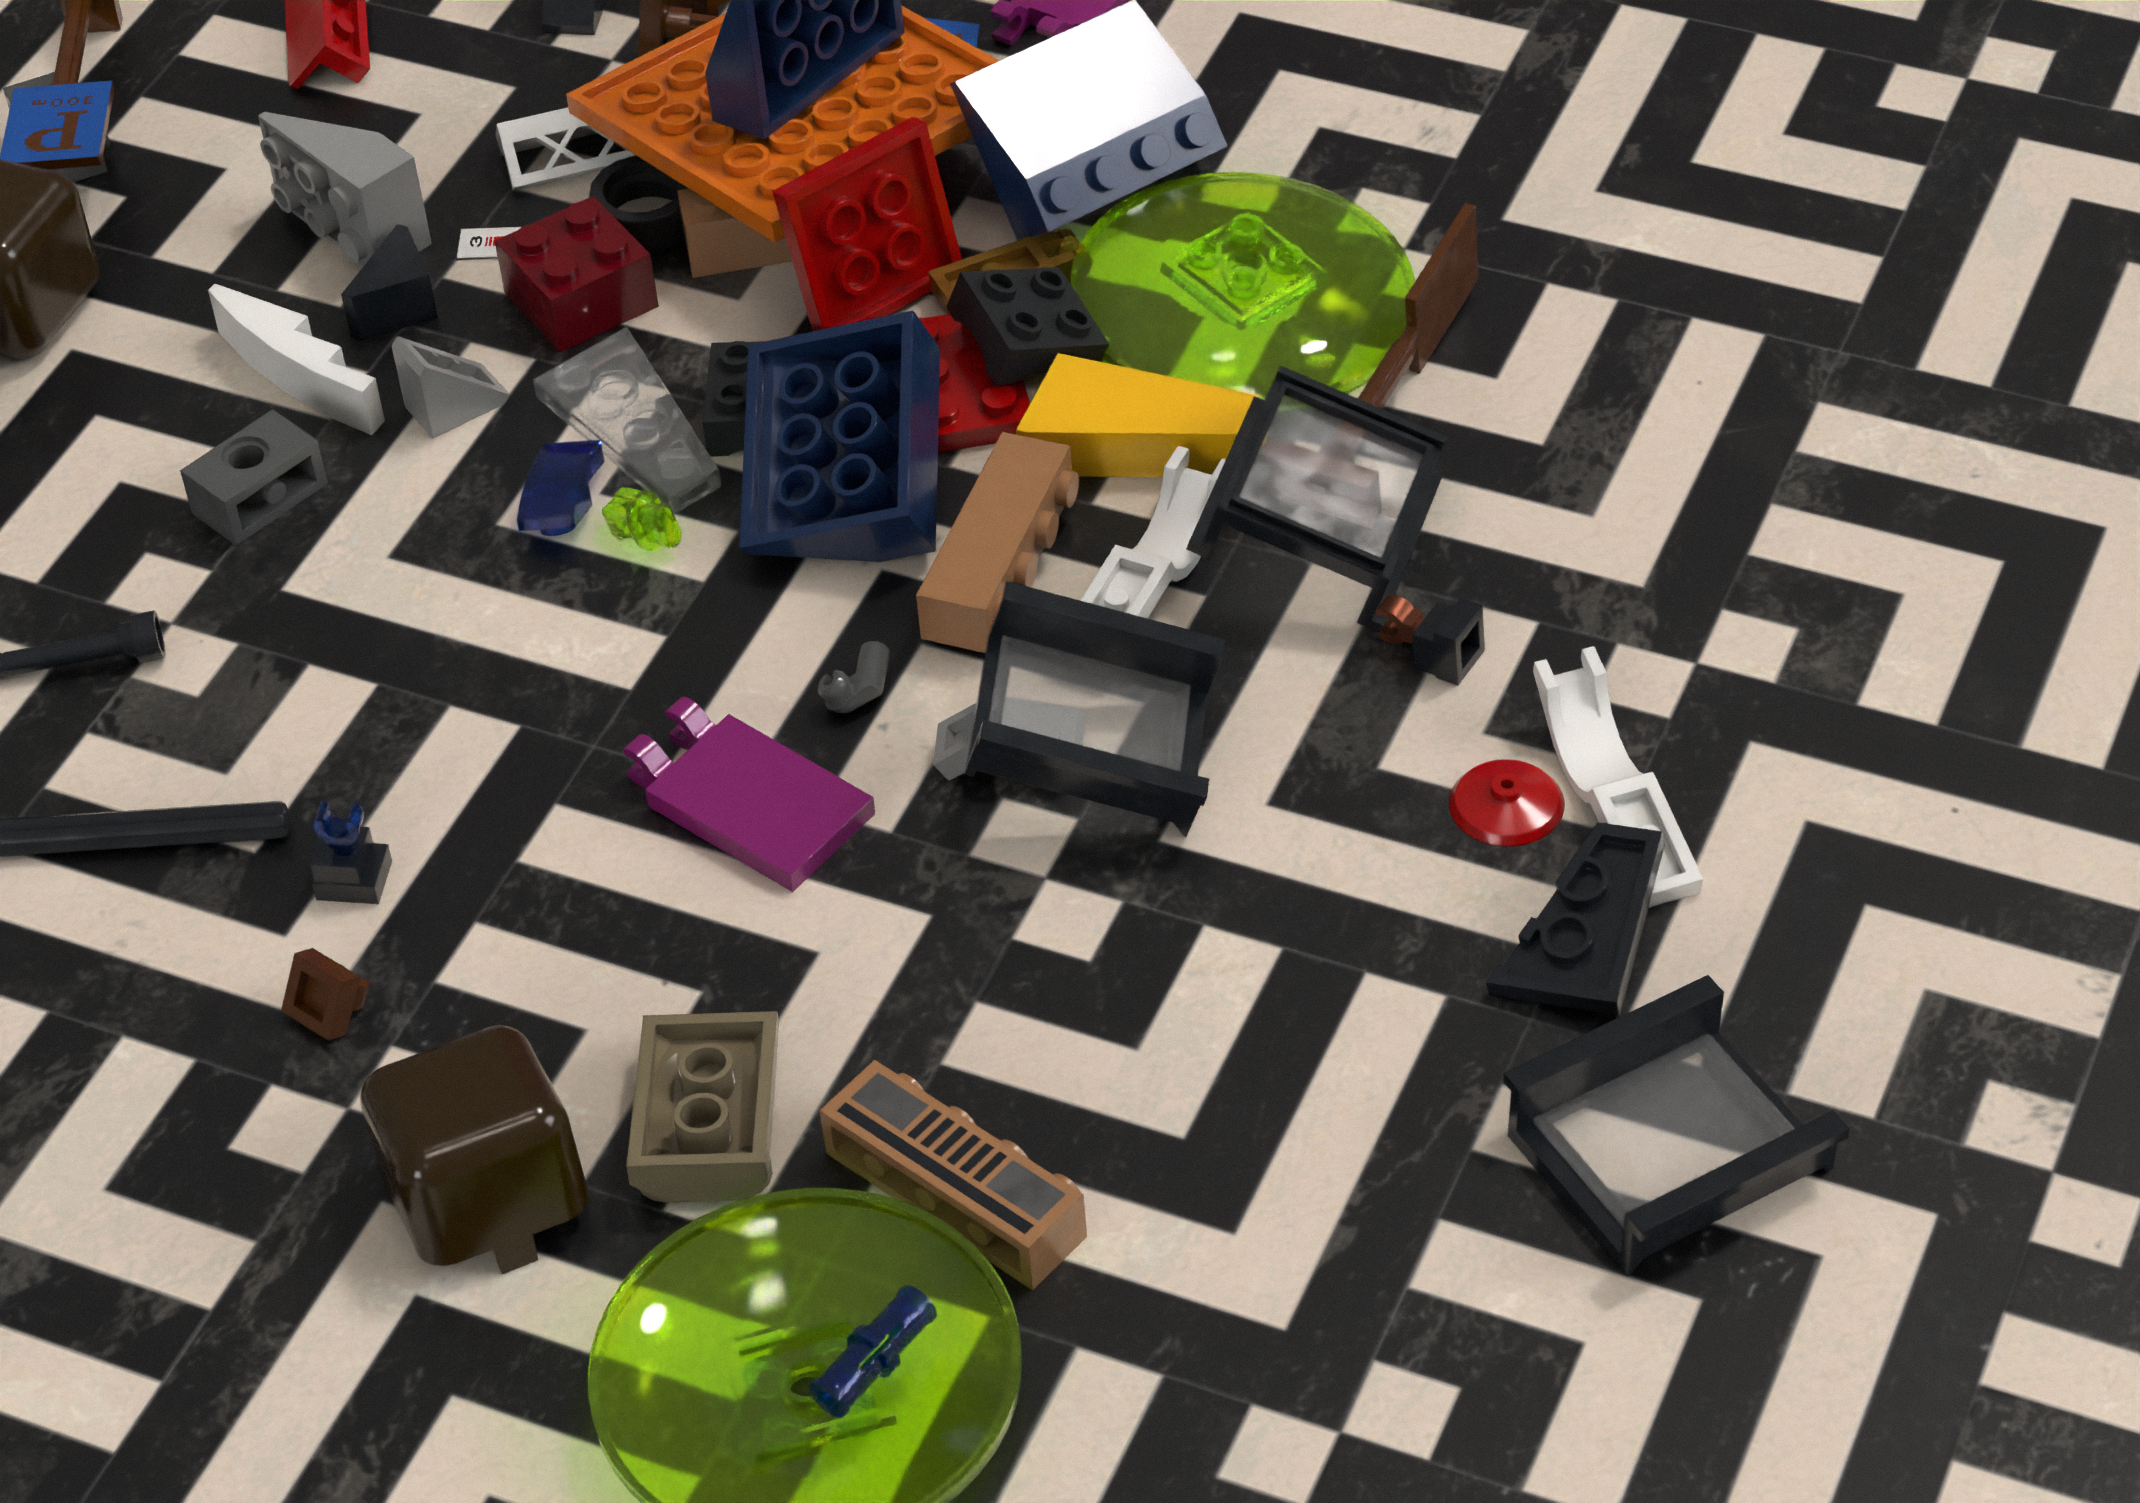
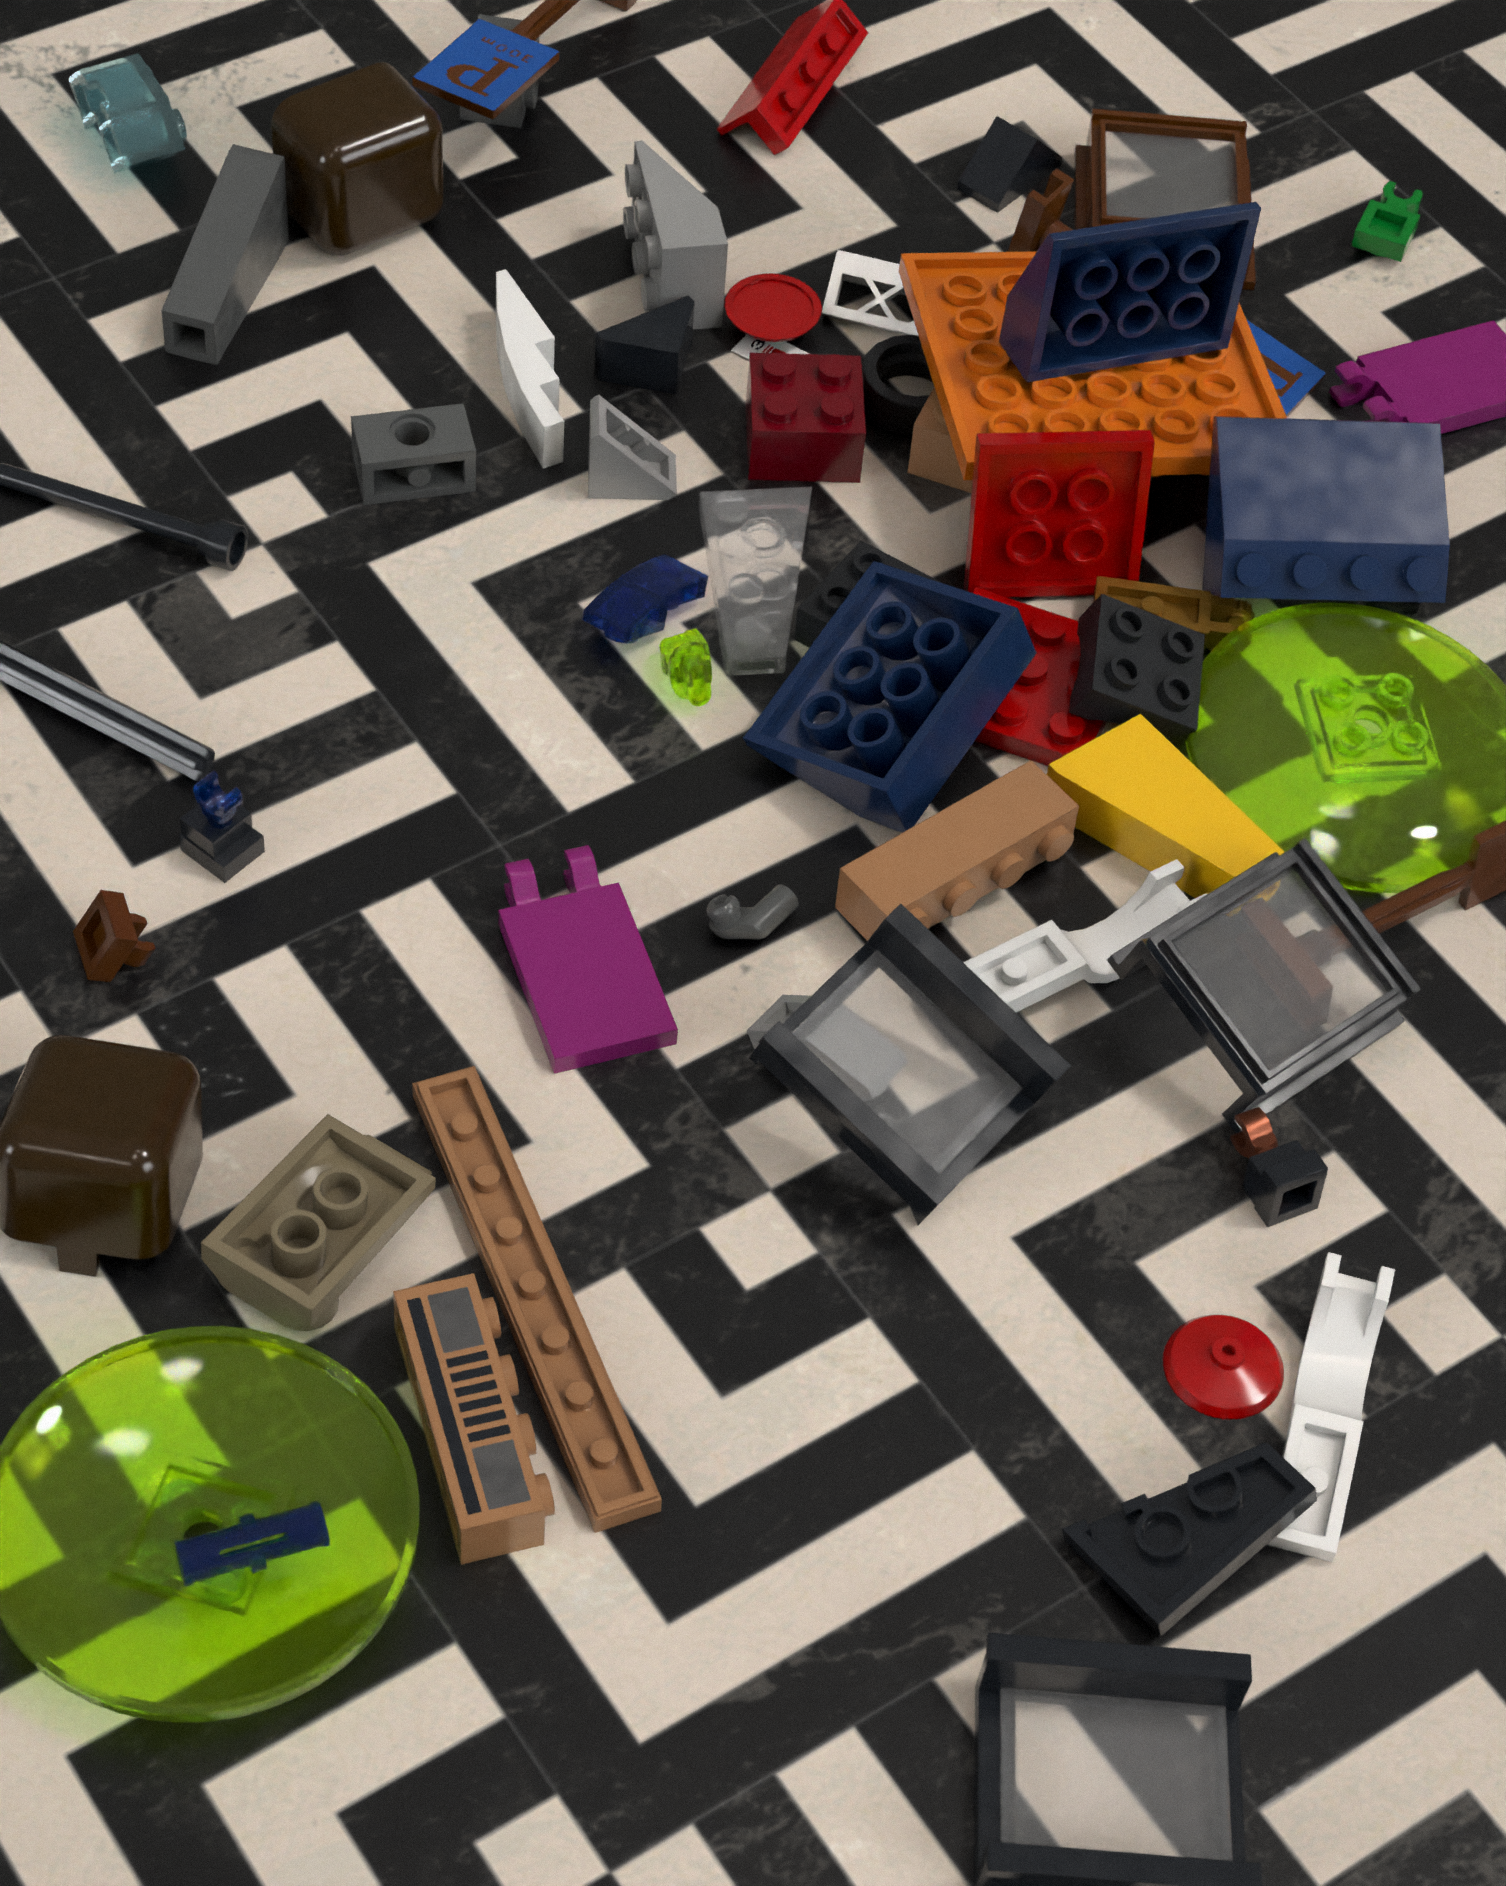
camera: 25 degrees right, 5 degrees up
none -> medium nougat tile [412,1066,662,1533]
none -> red piece [724,273,822,342]

